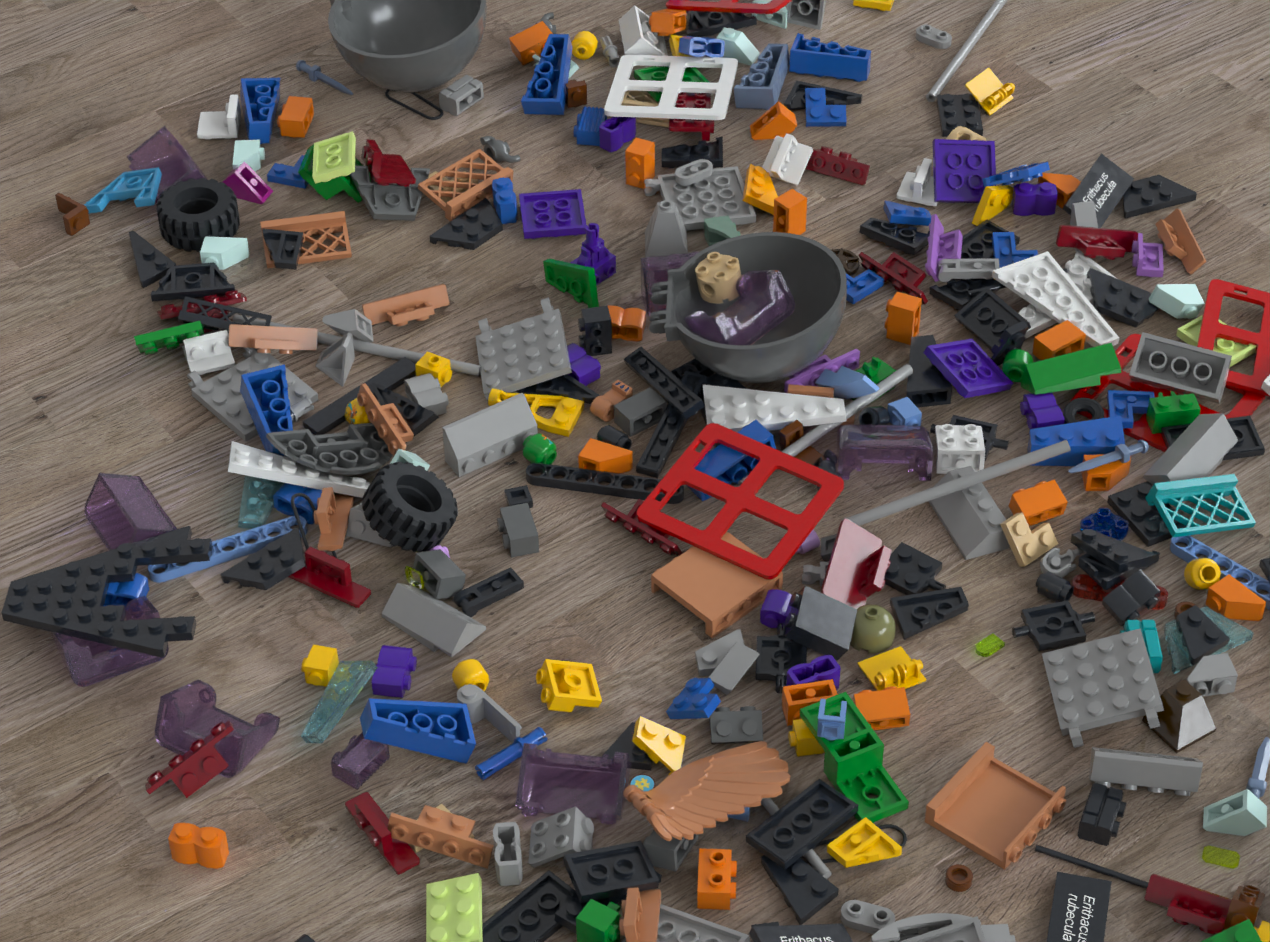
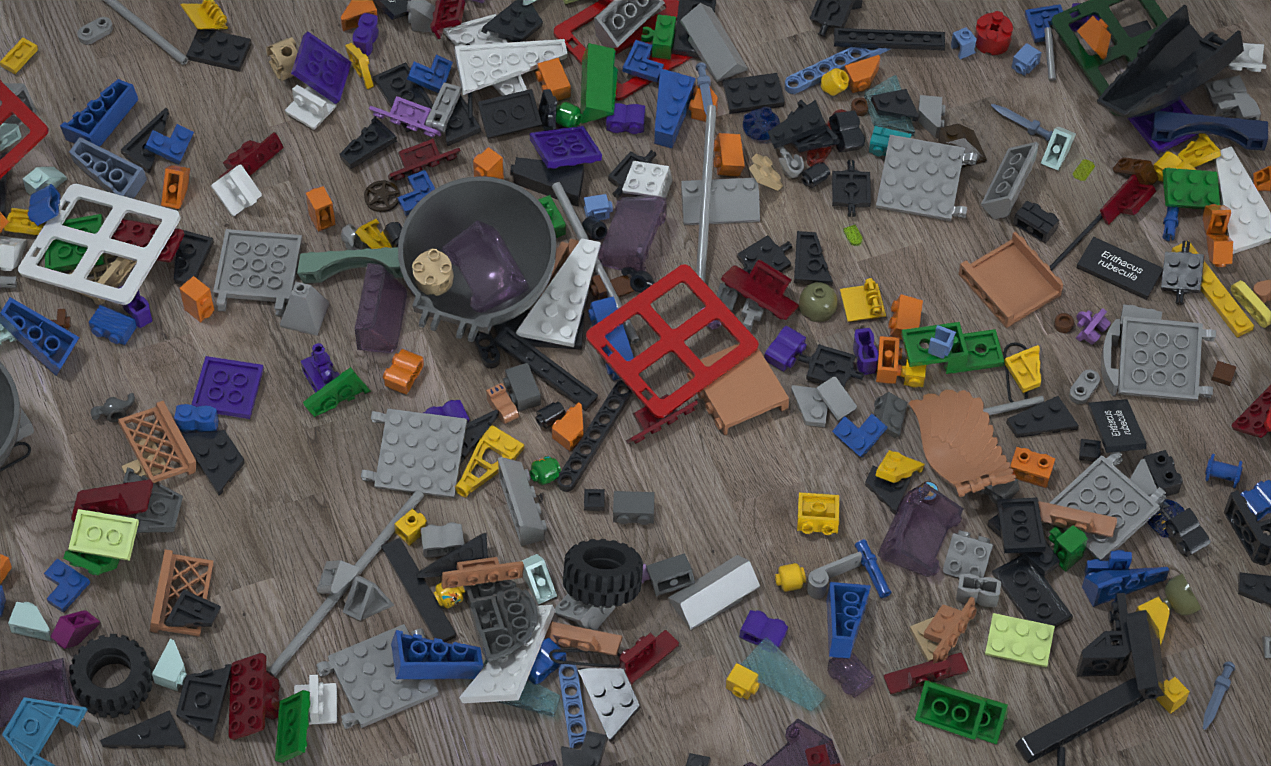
camera: 75 degrees left, 15 degrees up
black fence [178,297,272,333] -> none
nougat bracket [228,324,318,354] -> none
nougat bracket [362,284,449,326] -> none
clear neon green piece [404,566,424,589] -> none
black plate [453,567,524,617] -> none
black brick [578,306,612,356] -> none
black plate [624,347,705,419] -> none
light grey plate [675,159,713,186] -> none
light orange wing [742,164,778,215] -> none
black tile [746,779,858,869] -> none
brick [784,586,857,661] -> none
light blue slope [815,366,879,399] -> none
blue wing [883,201,931,226] -> none
blue wing [982,162,1050,187] -> none
black tyre [1063,398,1104,424] -> none
teal fence [1145,474,1256,538] -> none
none -> green slope [915,680,1008,744]
none -> medium lavender hips [1076,308,1111,345]

